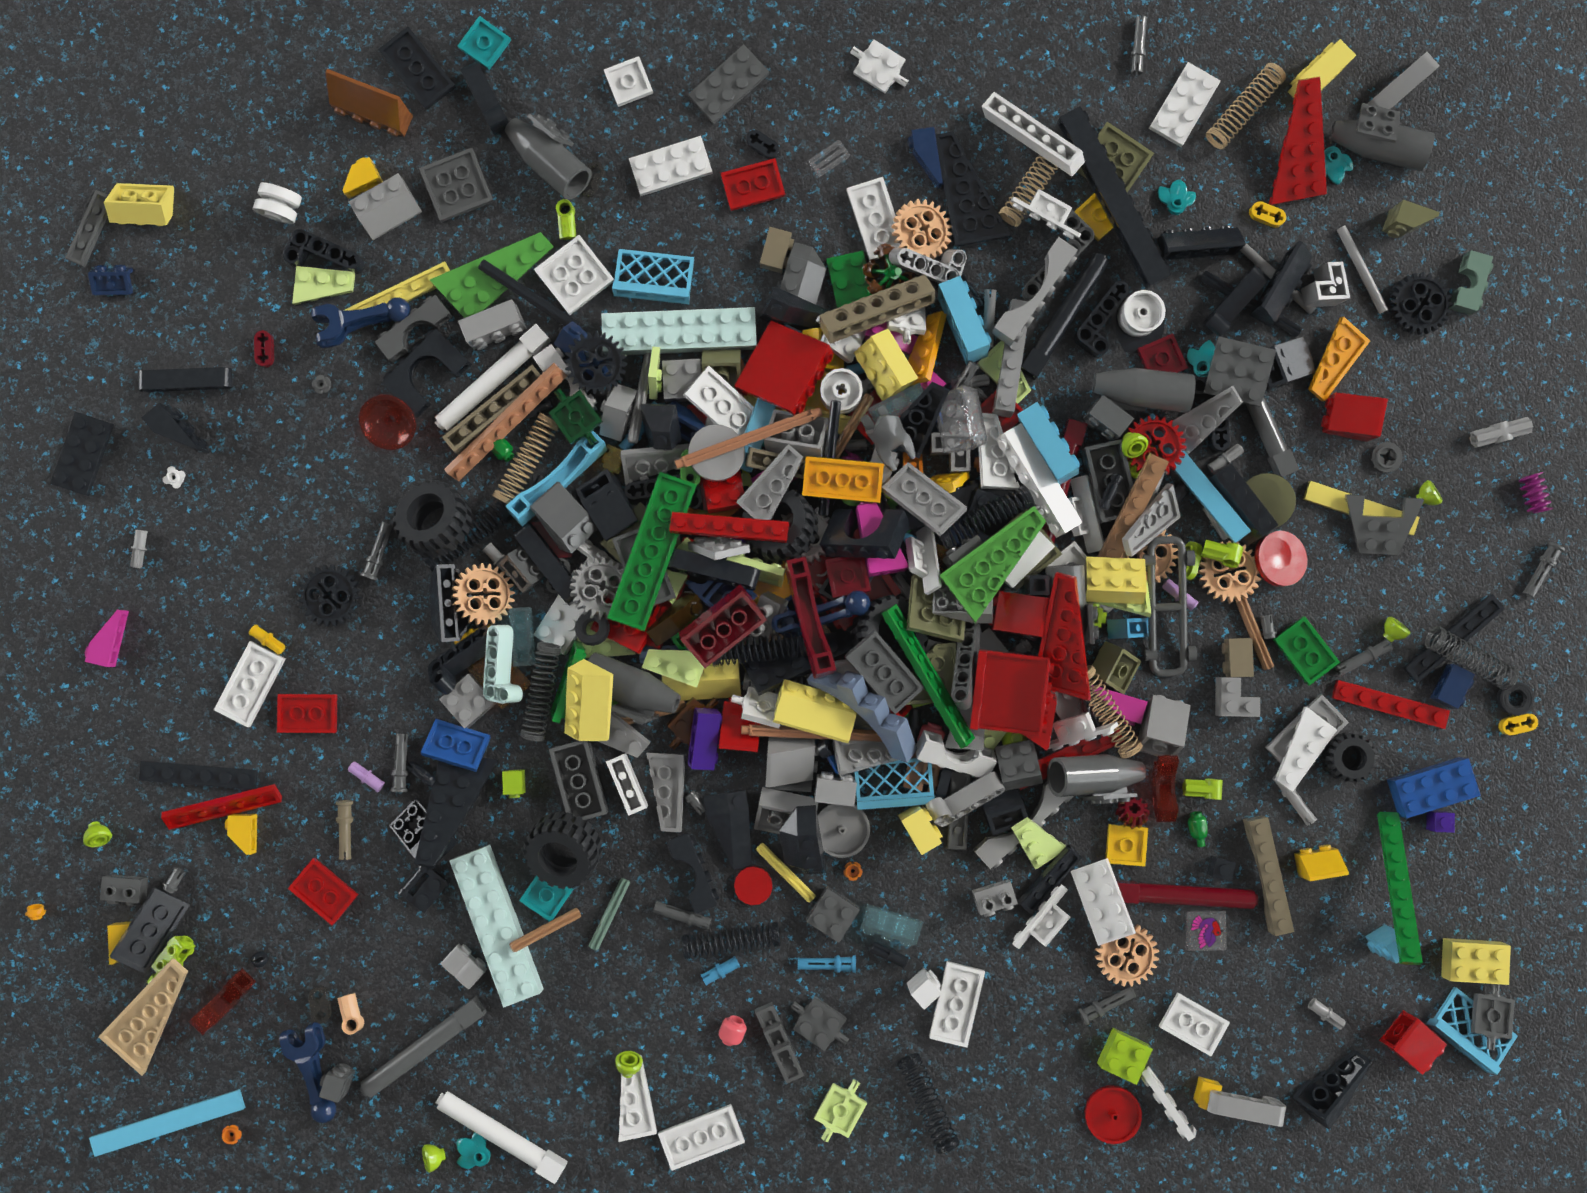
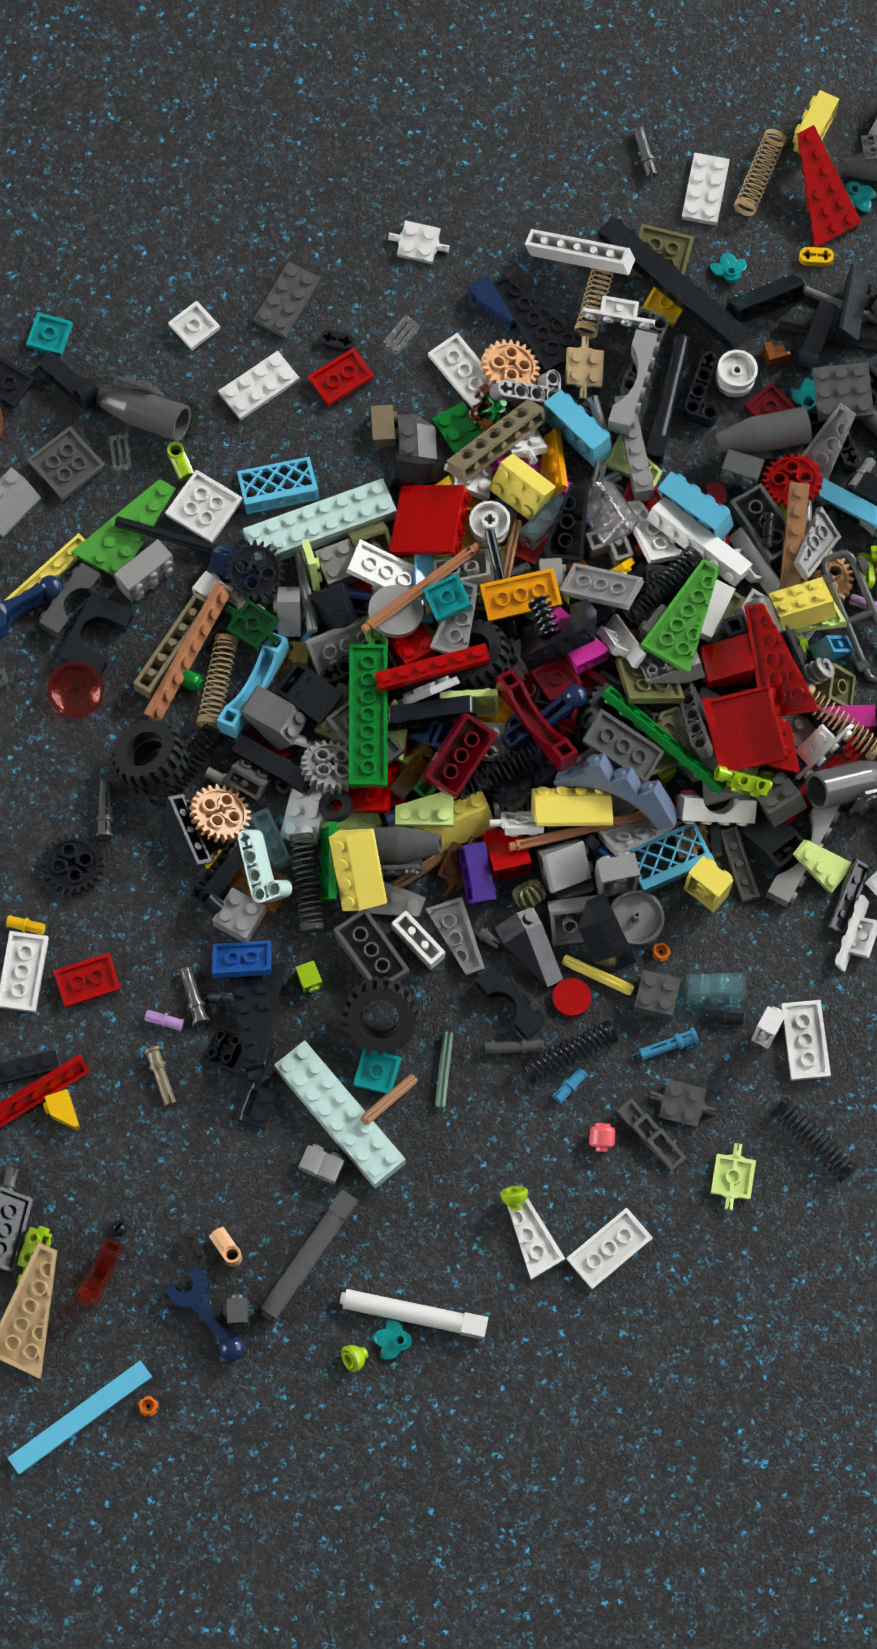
camera: 20 degrees left, 15 degrees down
red plate [288,858,359,925] -> none
white brick [434,324,551,431] -> none
dark grey piece [860,405,915,471] -> none
light grey beam [925,772,1005,827] -> none
light grey brick [972,879,1018,917] -> none
lime brick [1121,432,1148,458] -> none
none -> clear tile [109,434,132,473]
none -> teal plate [423,573,473,623]
none -> olive gear [512,879,546,909]
none -> black piece [528,595,562,637]
none -> tan plate [565,336,604,399]
none -> lime brick [714,765,772,798]
none -> dark orange panel [762,342,791,367]
none -> light grey piece [799,658,835,686]

